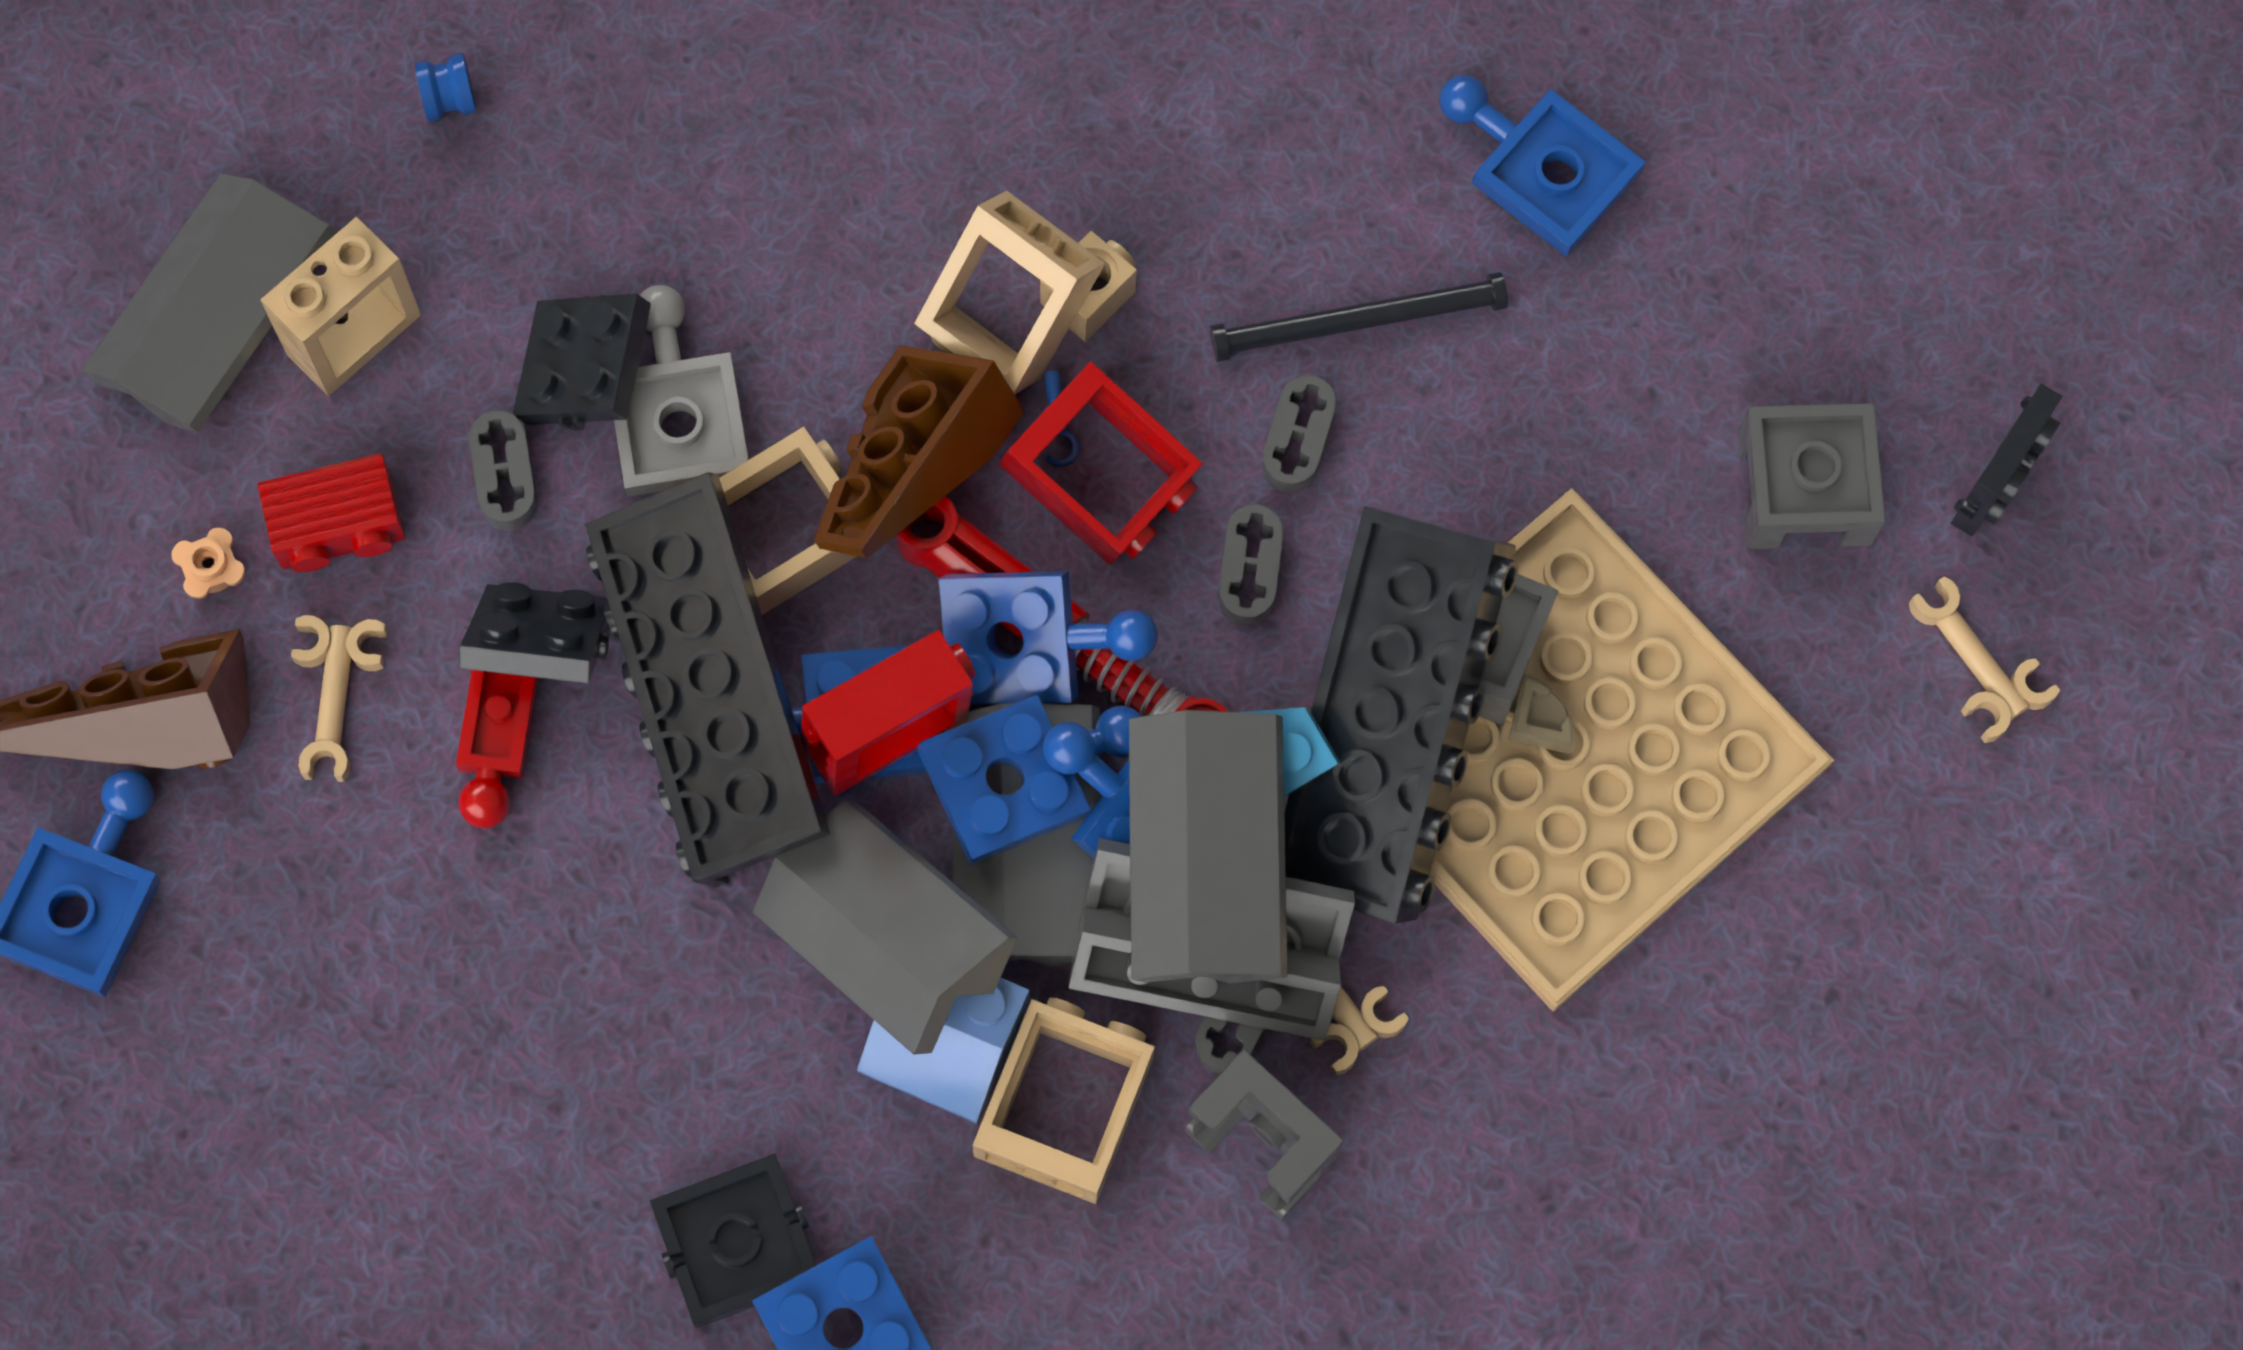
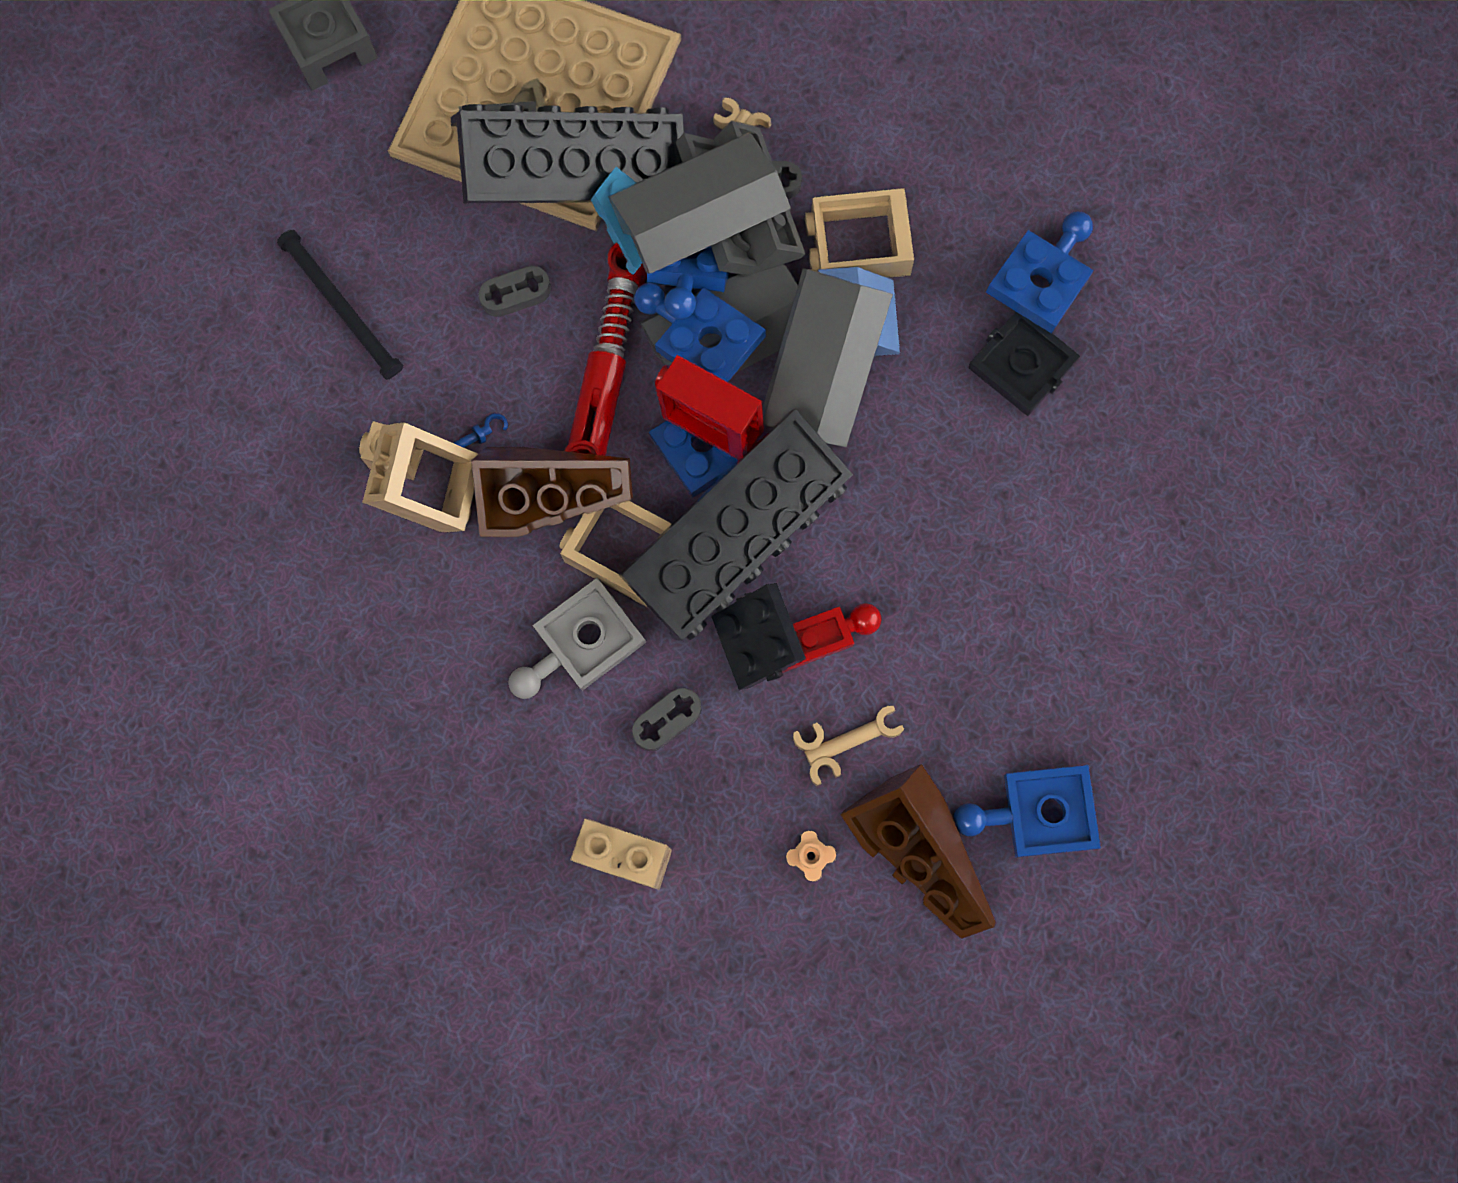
camera: 110 degrees left, 5 degrees up
dark grey slope [81,173,337,433] -> none
red brick [257,453,406,572] -> none
blue wheel [415,53,477,122] -> none
black plate [513,293,651,431] -> none
blue plate [939,571,1158,704] -> none
red window [998,361,1203,565] -> none
dark grey panel [1185,1050,1344,1221] -> none
dark grey beam [1262,375,1336,493] -> none
blue plate [1439,75,1646,257] -> none

